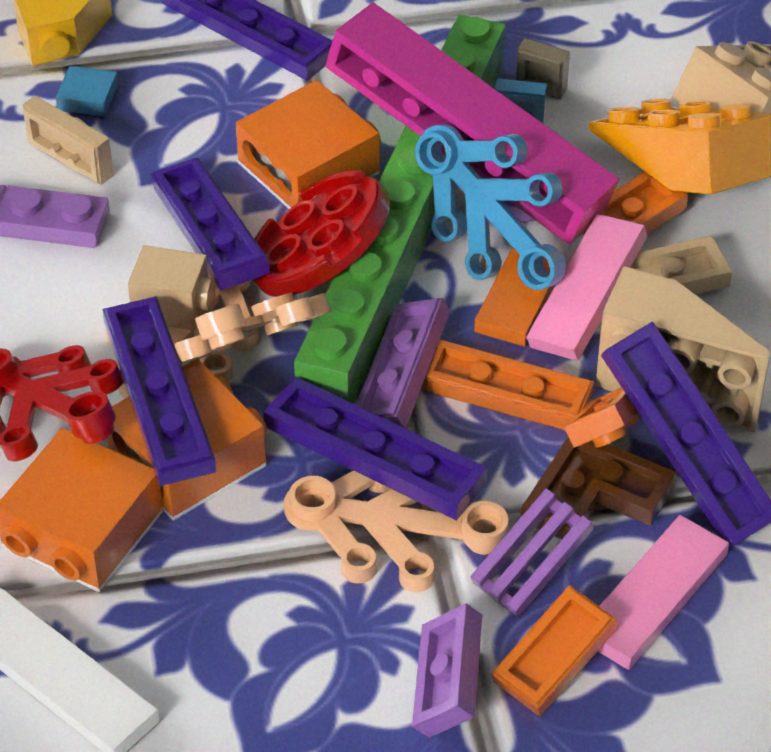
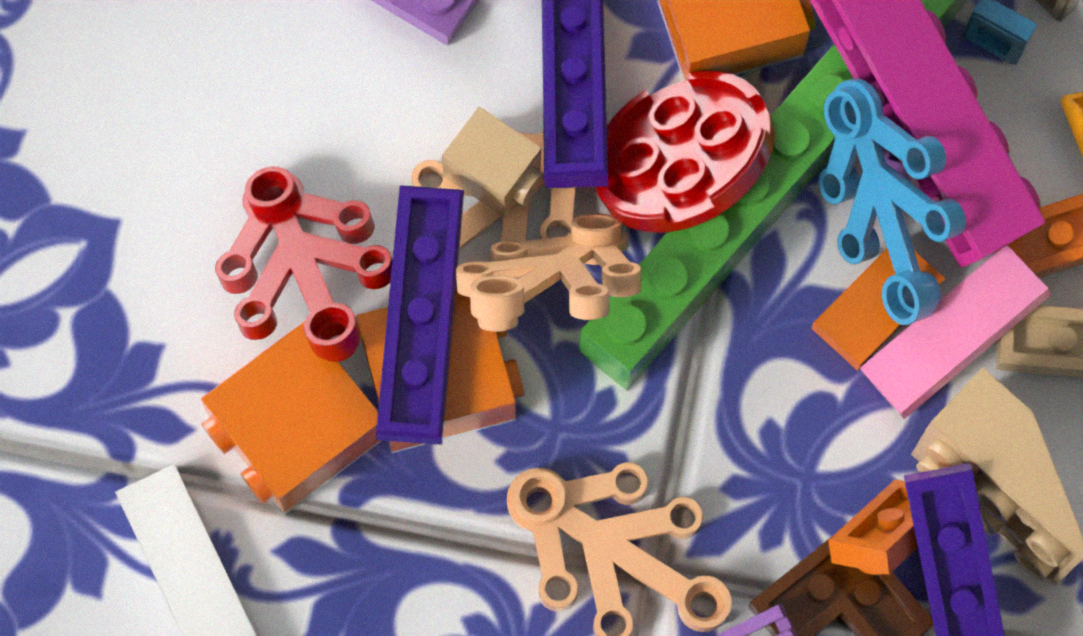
camera: 20 degrees right, 25 degrees up
dark purple plate [263,376,488,521] -> none
medium lavender tile [356,298,450,429] -> none
orange tile [421,339,594,430] -> none

